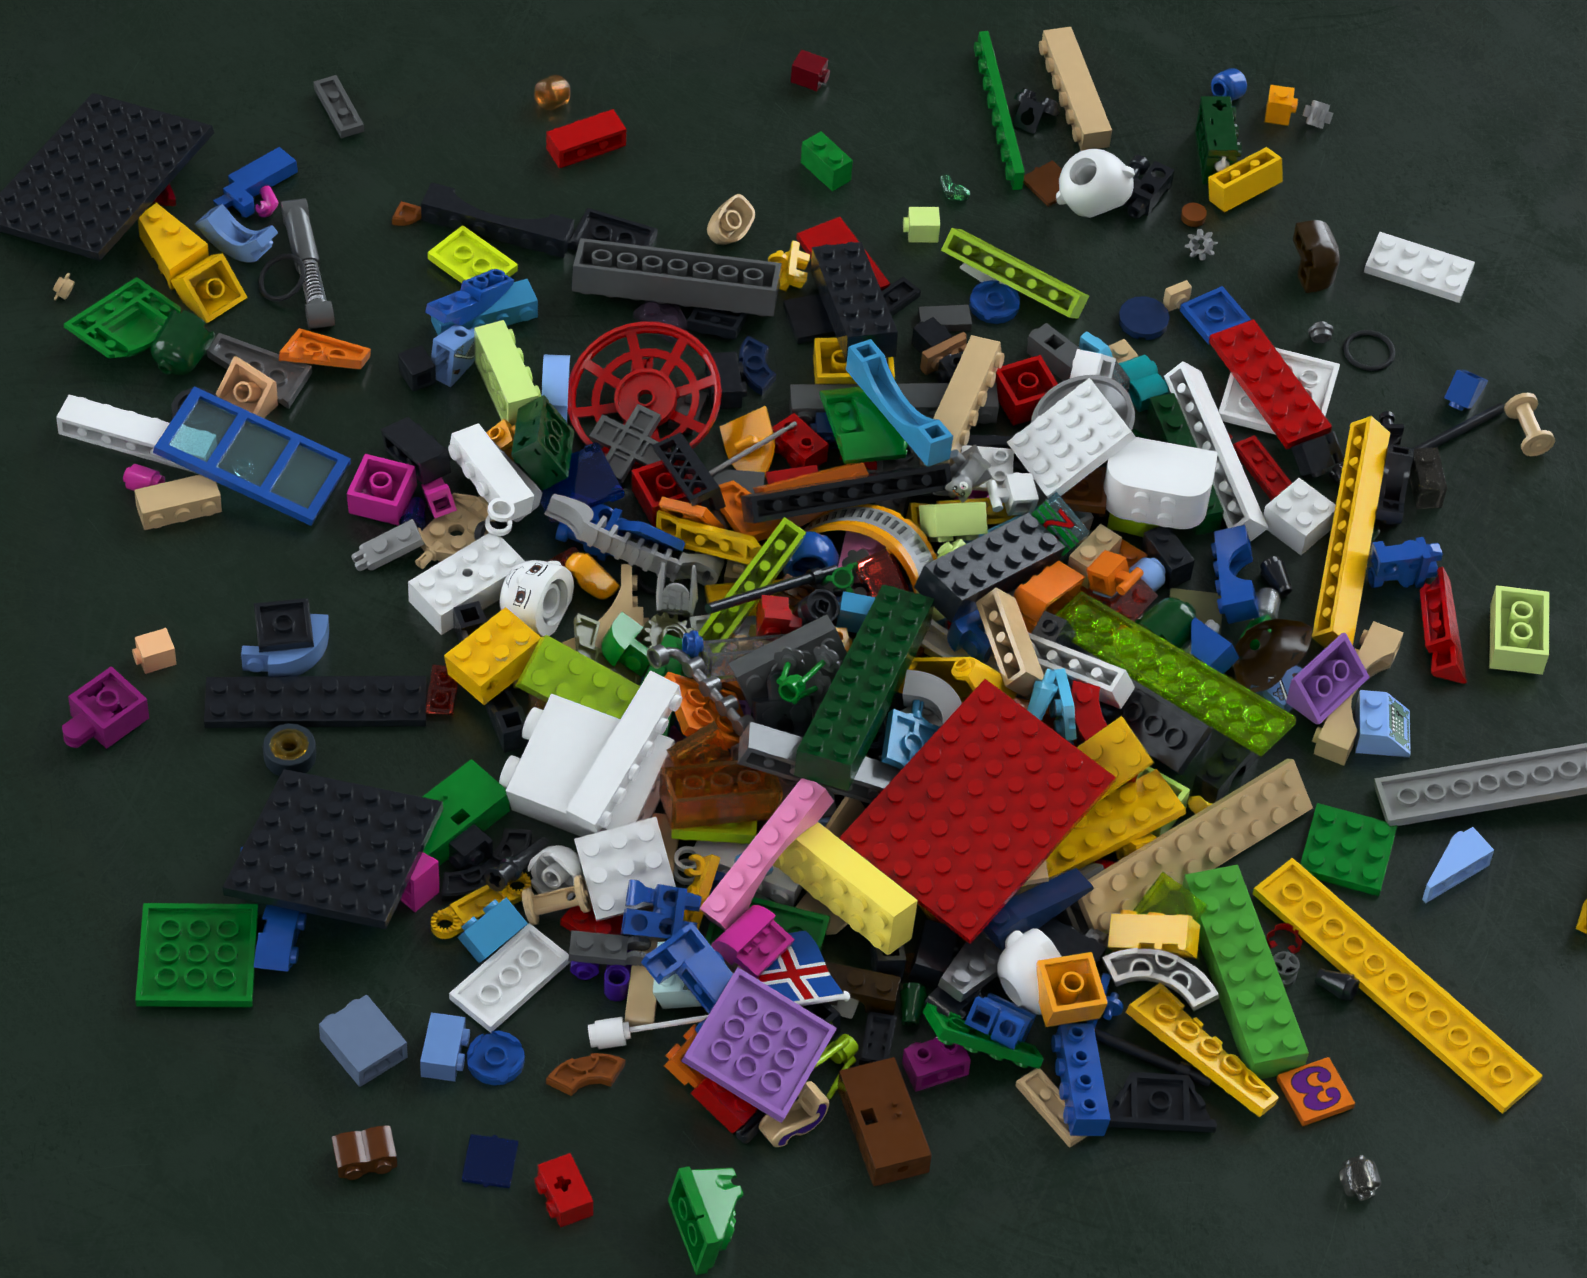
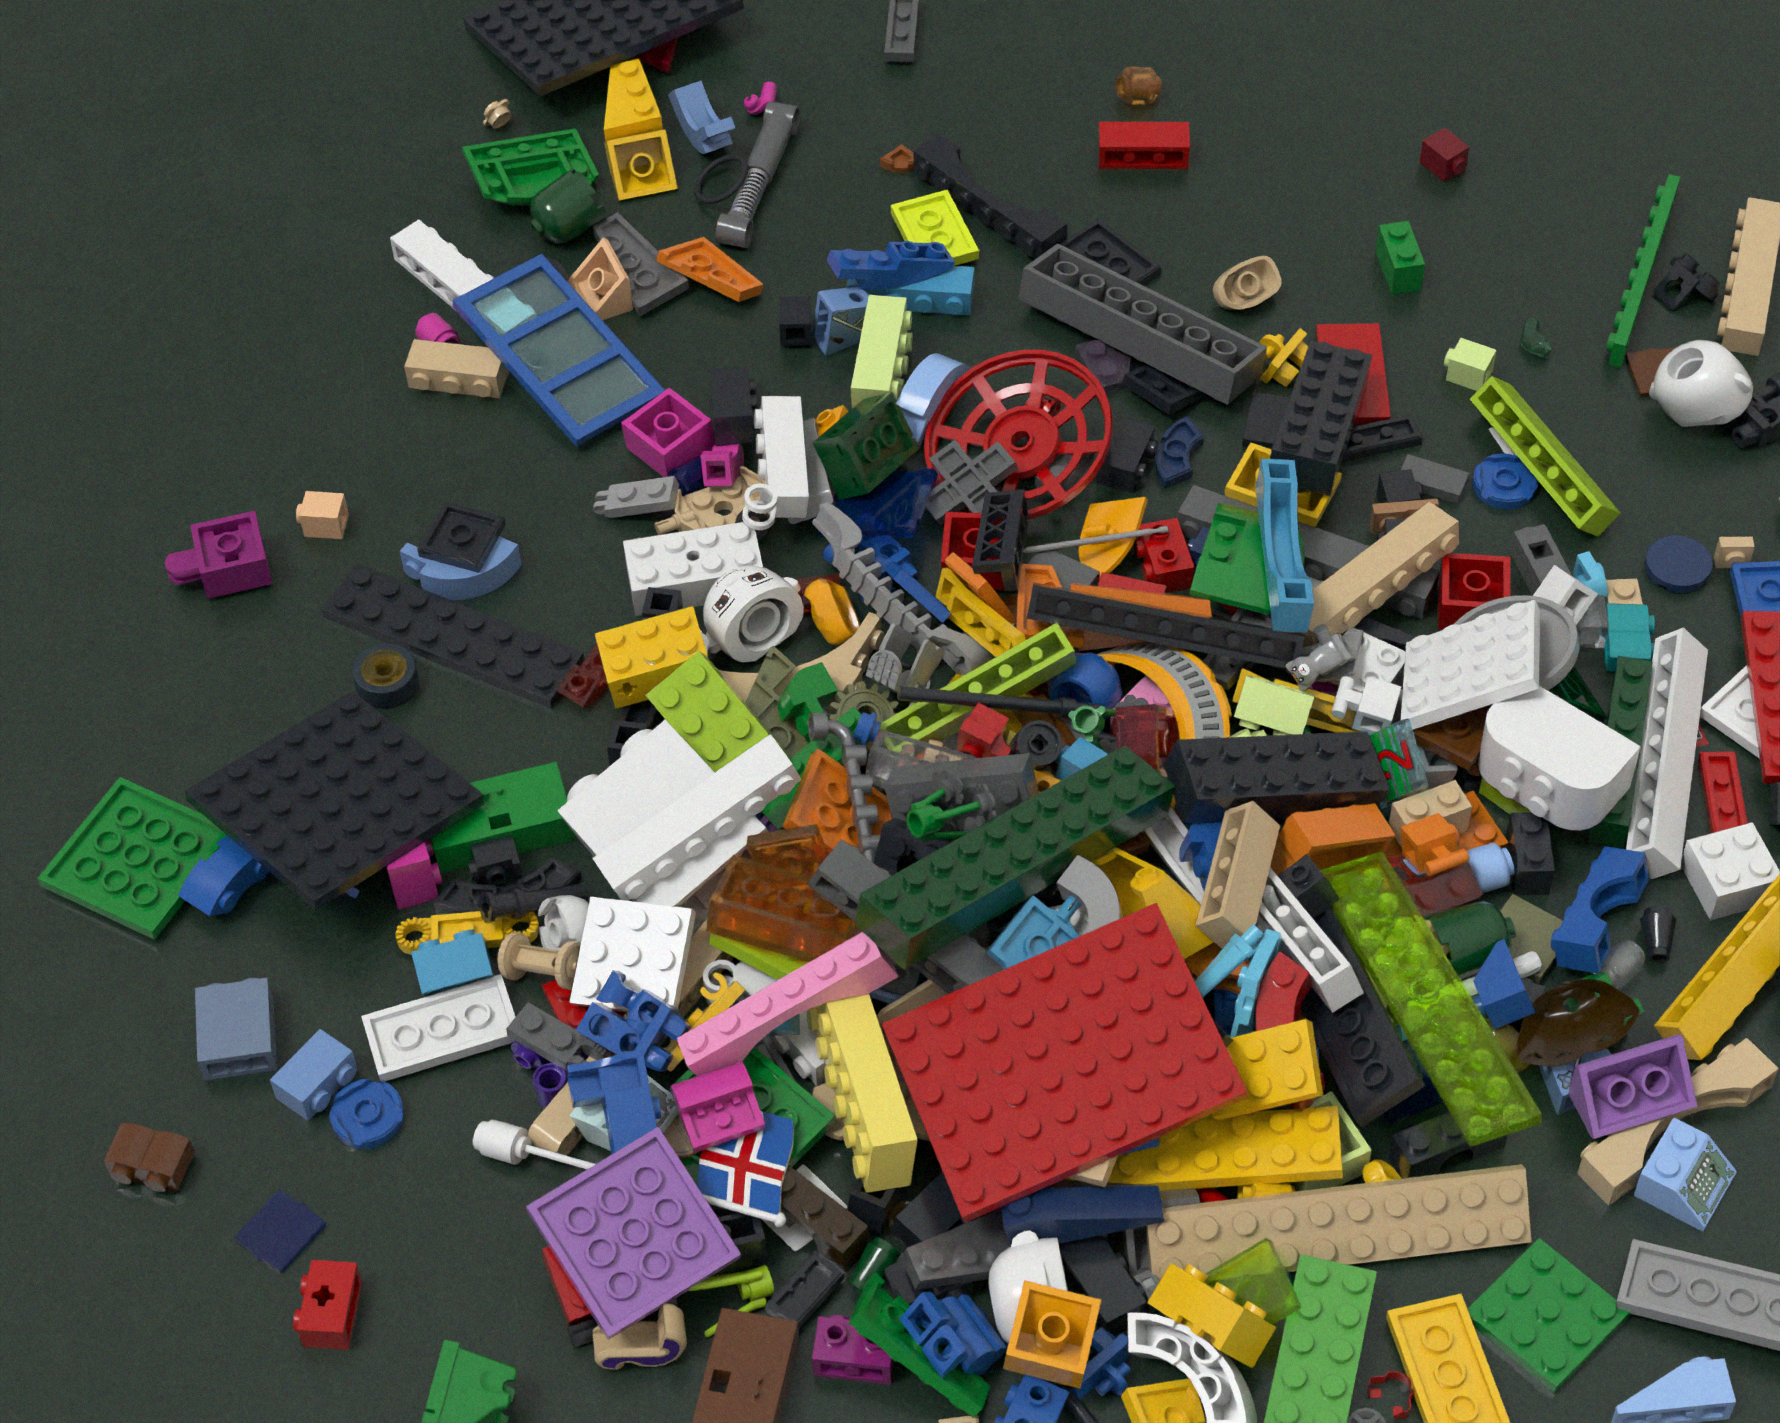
camera: 35 degrees right, 0 degrees up
blue piece [213,147,298,218] -> none
dark orange tile [546,1053,625,1096] -> none

